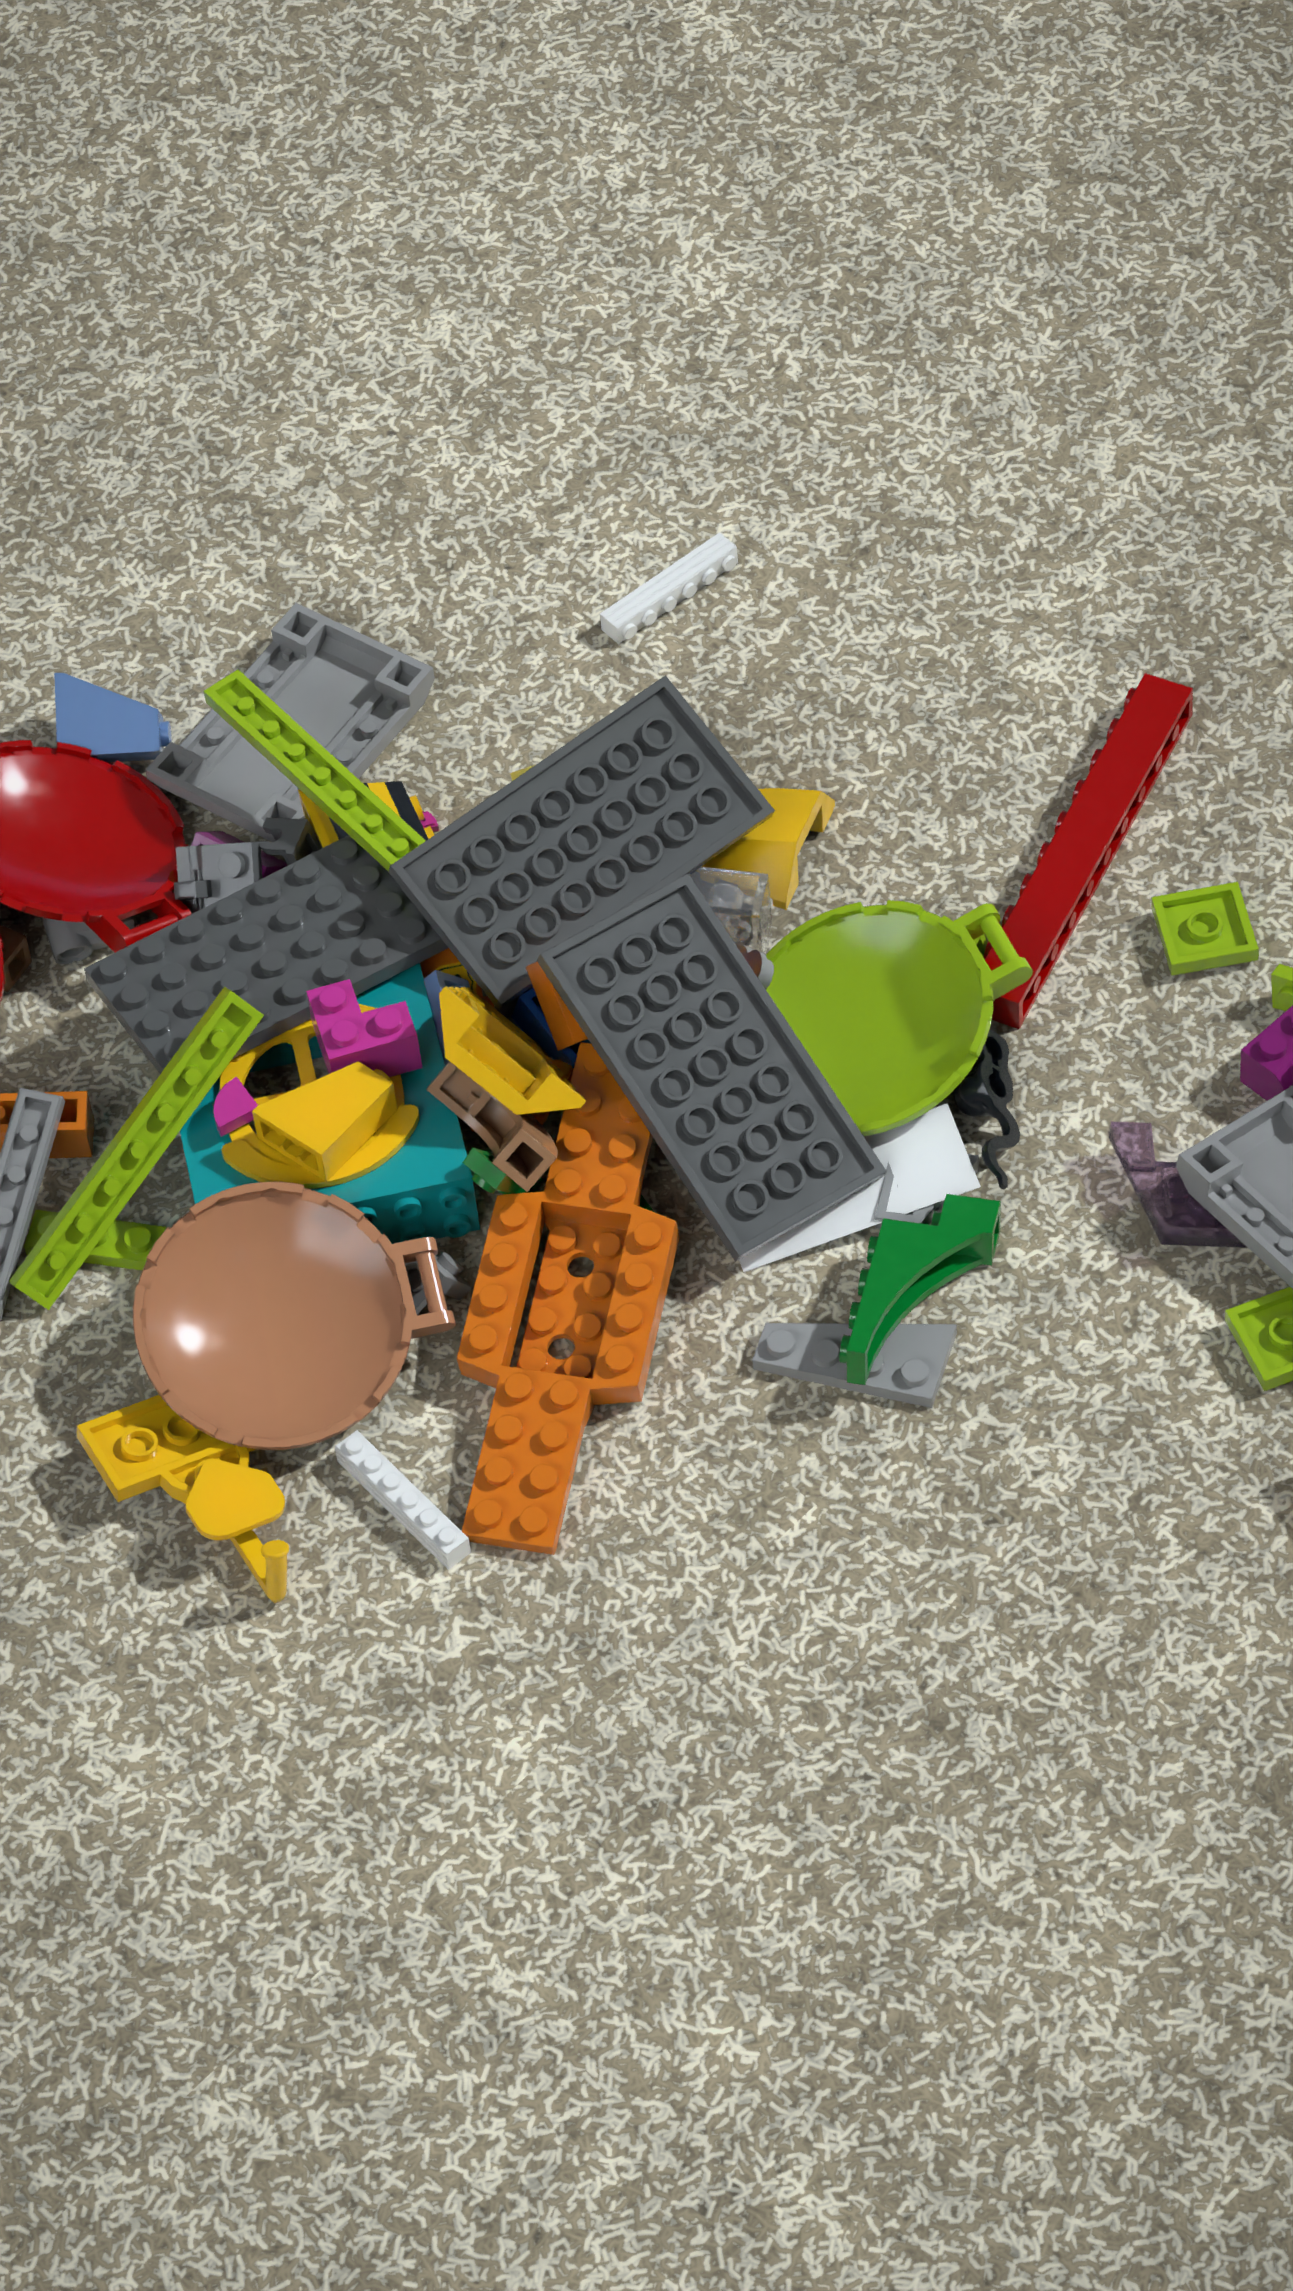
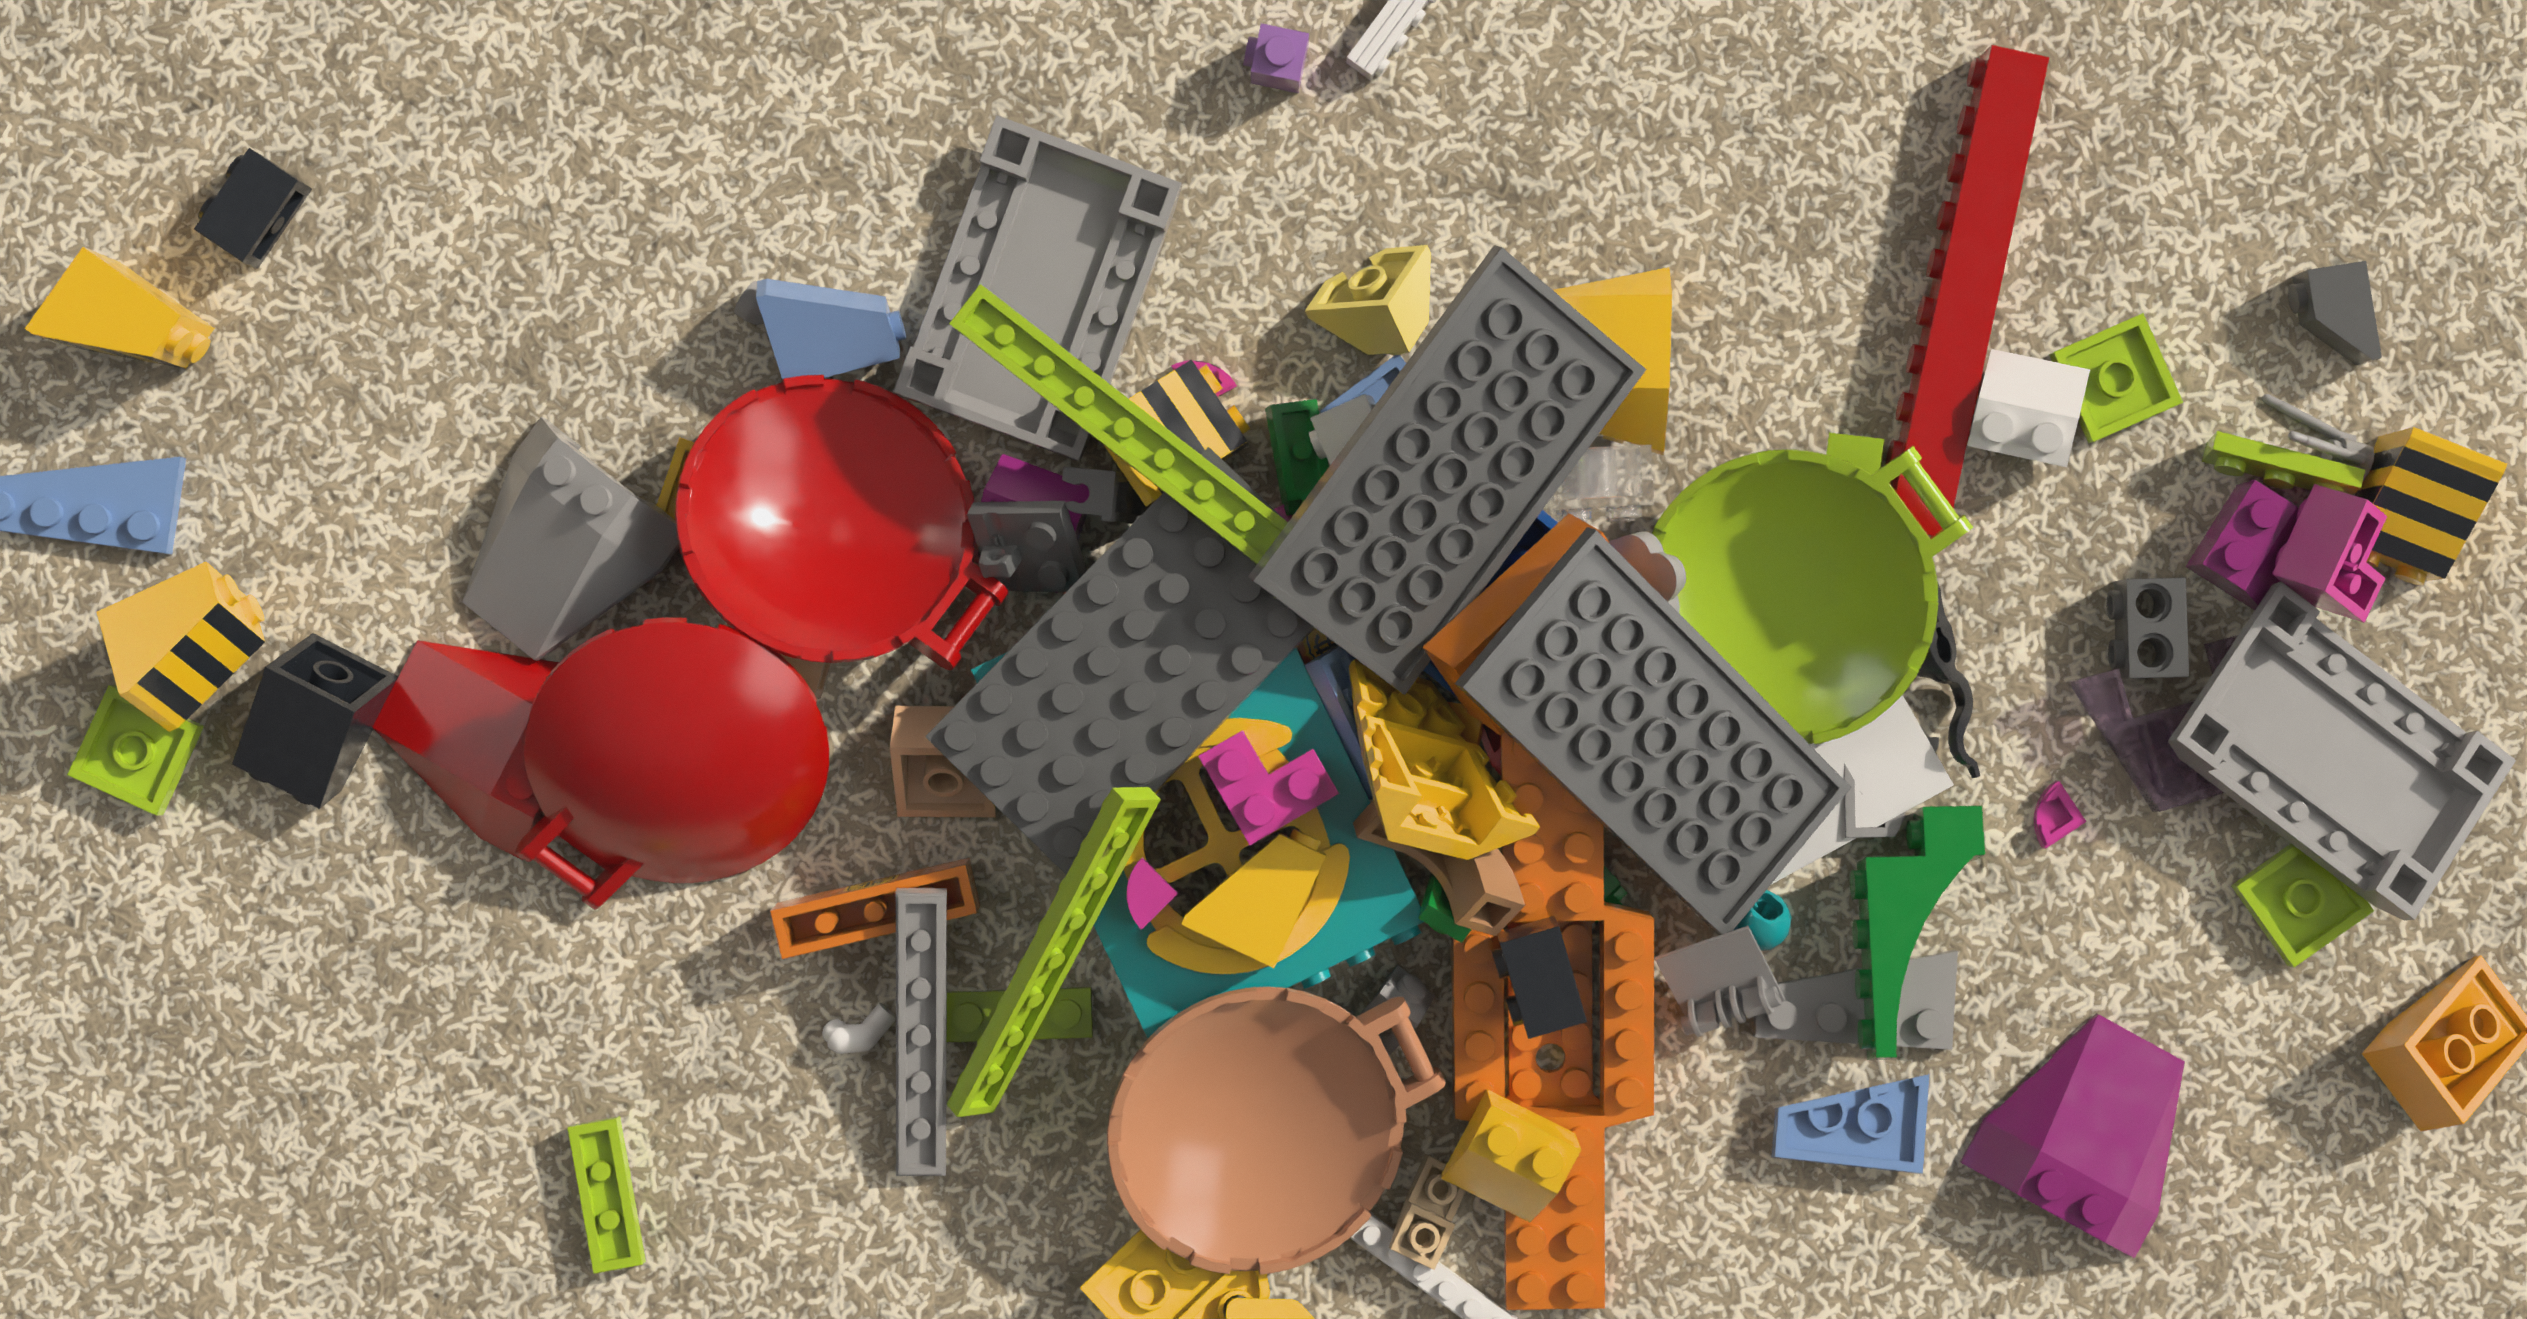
camera: 15 degrees left, 35 degrees up
none -> light grey hinge [734,281,764,325]
none -> light nougat slope [890,706,996,817]
none -> medium lavender brick [1243,23,1309,93]
none -> tan slope [1389,1154,1466,1270]
none -> yellow slope [1441,1089,1581,1222]
none -> black brick [1491,916,1587,1039]
none -> light grey hinge [1655,926,1785,1037]
none -> teal piece [1733,890,1792,951]
none -> medium blue wing [1771,1074,1930,1174]
none -> magenta wedge [1960,1013,2185,1258]
none -> white slope [1967,349,2090,467]
none -> dark pink tile [2034,780,2087,849]
none -> dark grey brick [2106,578,2189,679]

